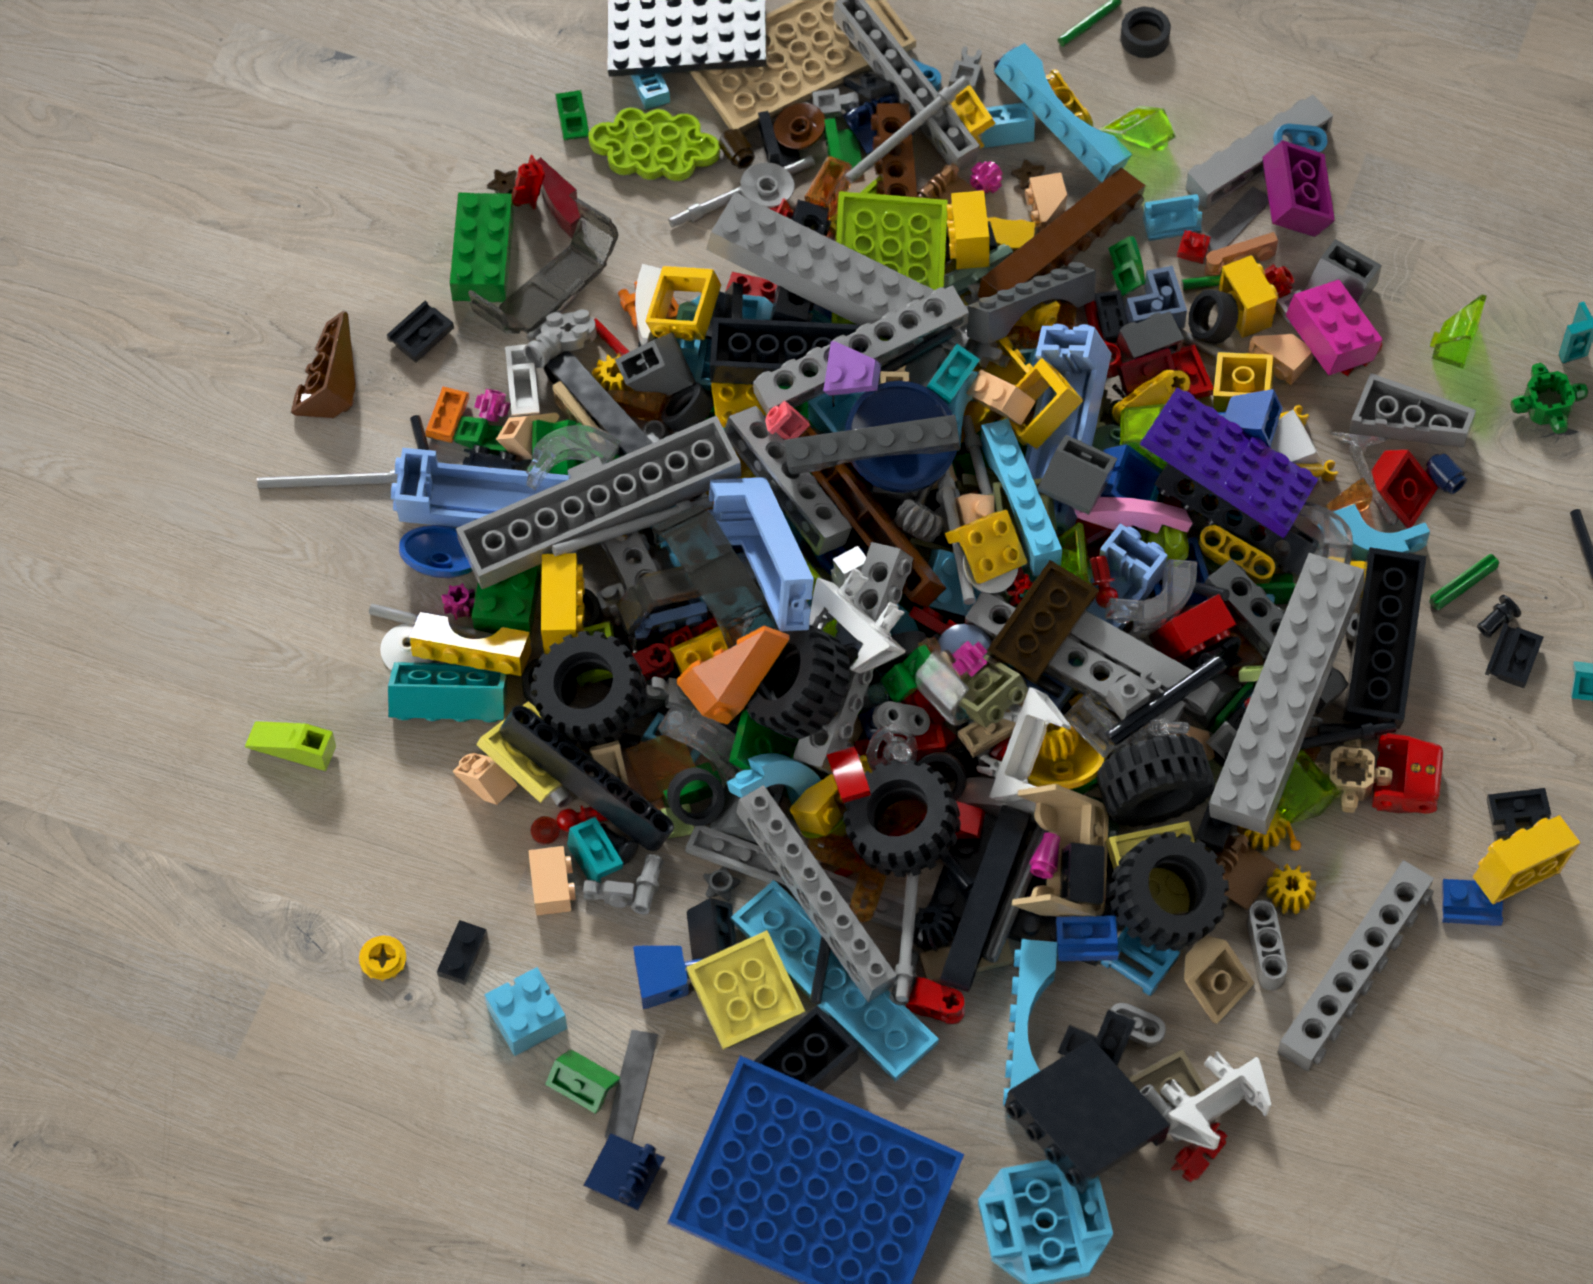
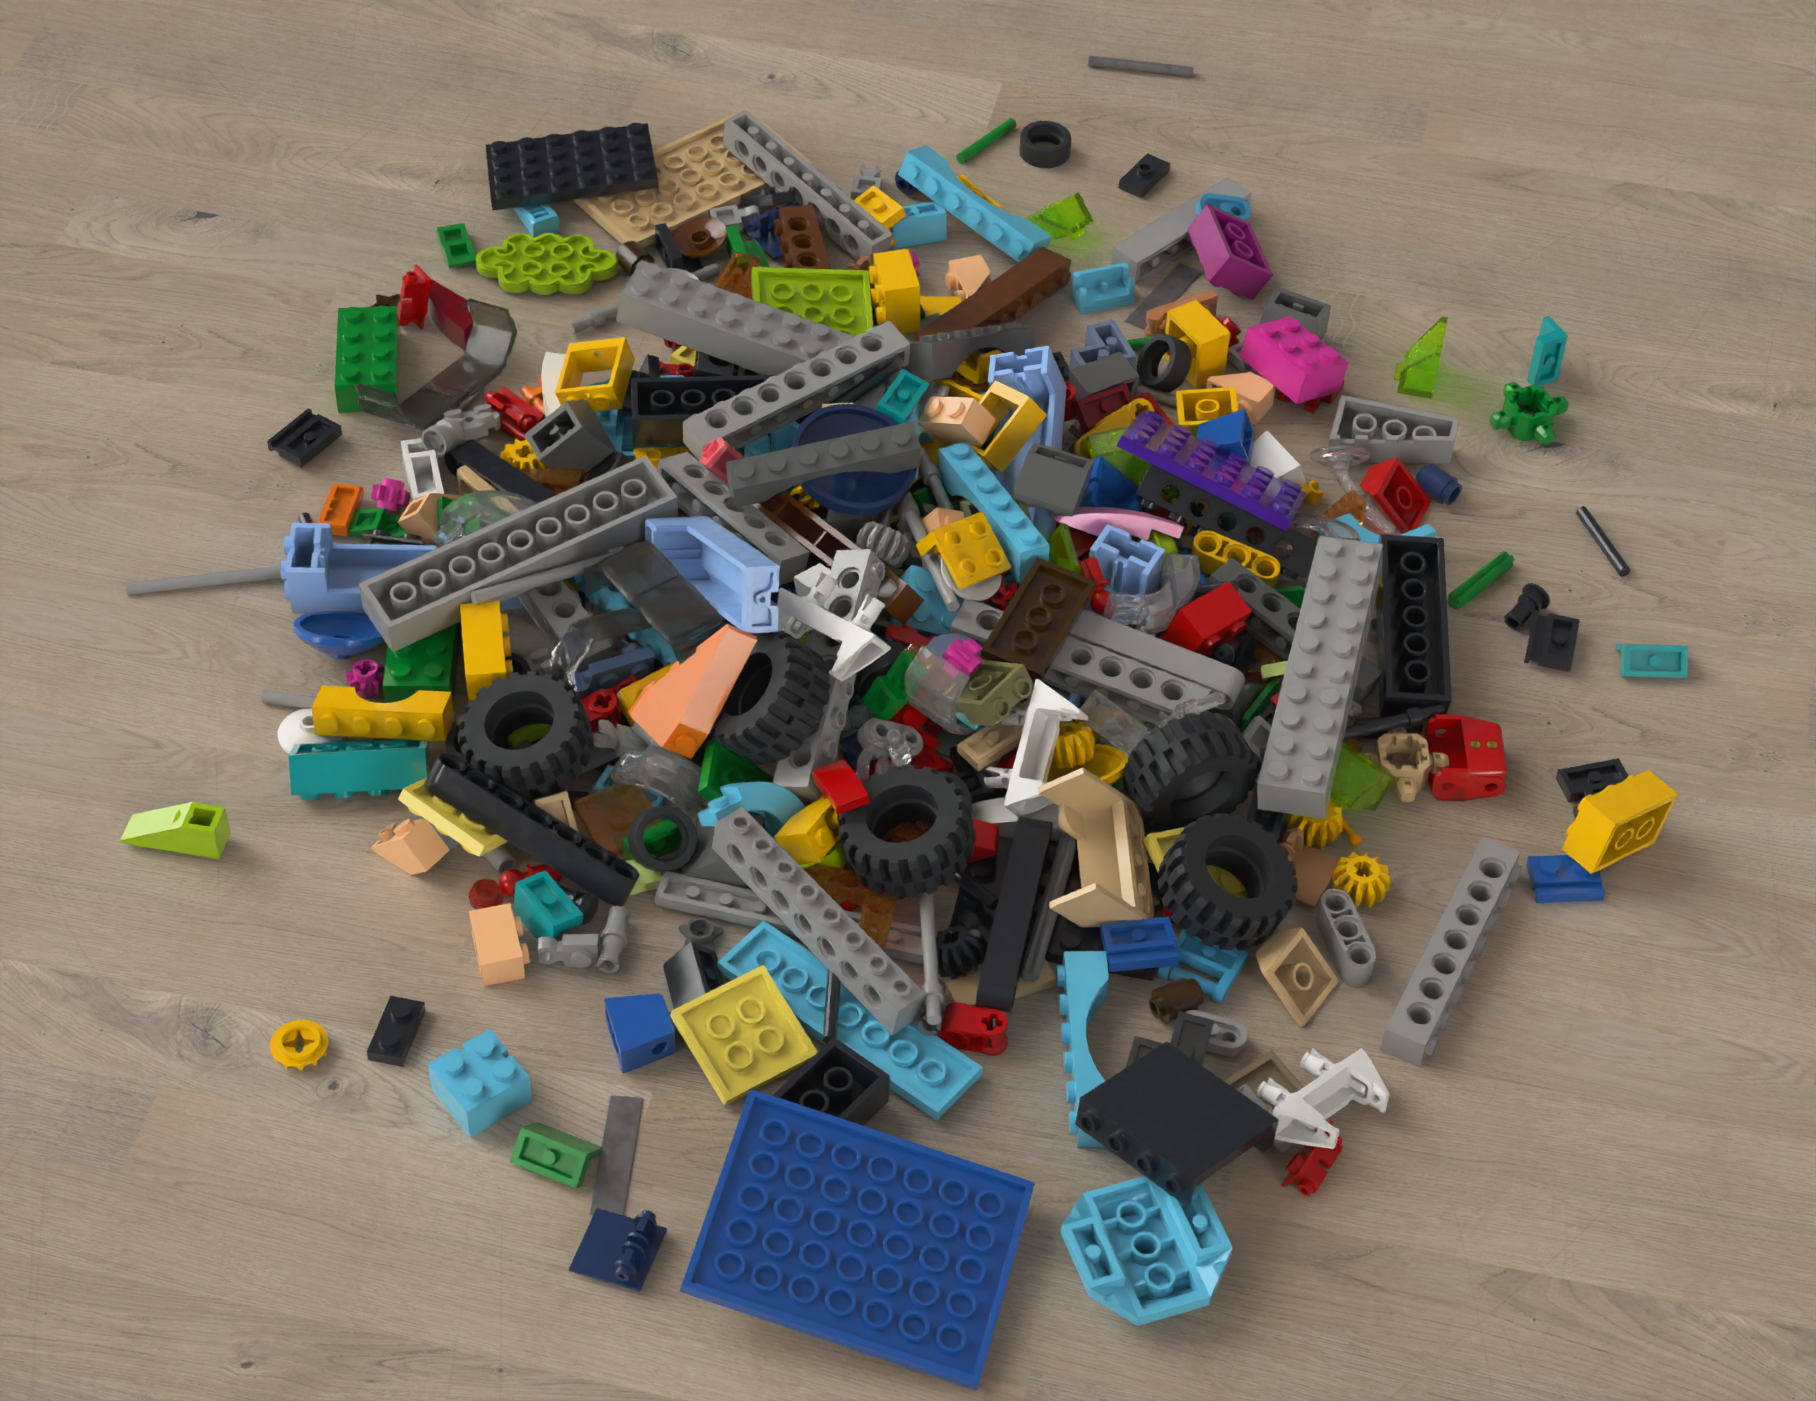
camera: 10 degrees left, 15 degrees down
reddish brown wedge [291,310,356,418] -> none
medium lavender wing [823,341,881,396] -> none
light grey bar [845,76,970,183] -> none
dark brown plate [1011,159,1045,189] -> none
dark pink cone [1029,833,1061,879] -> none
black panel [1060,843,1105,905] -> none
black axle [1105,656,1226,746] -> none
light grey brick [1106,669,1162,720] -> none
green slope [1108,236,1145,296] -> none
red tile [1177,230,1211,264] -> none
none -> red hinge [485,386,545,432]
none -> black plate [1118,153,1170,198]
none -> dark brown brick [1149,978,1204,1023]

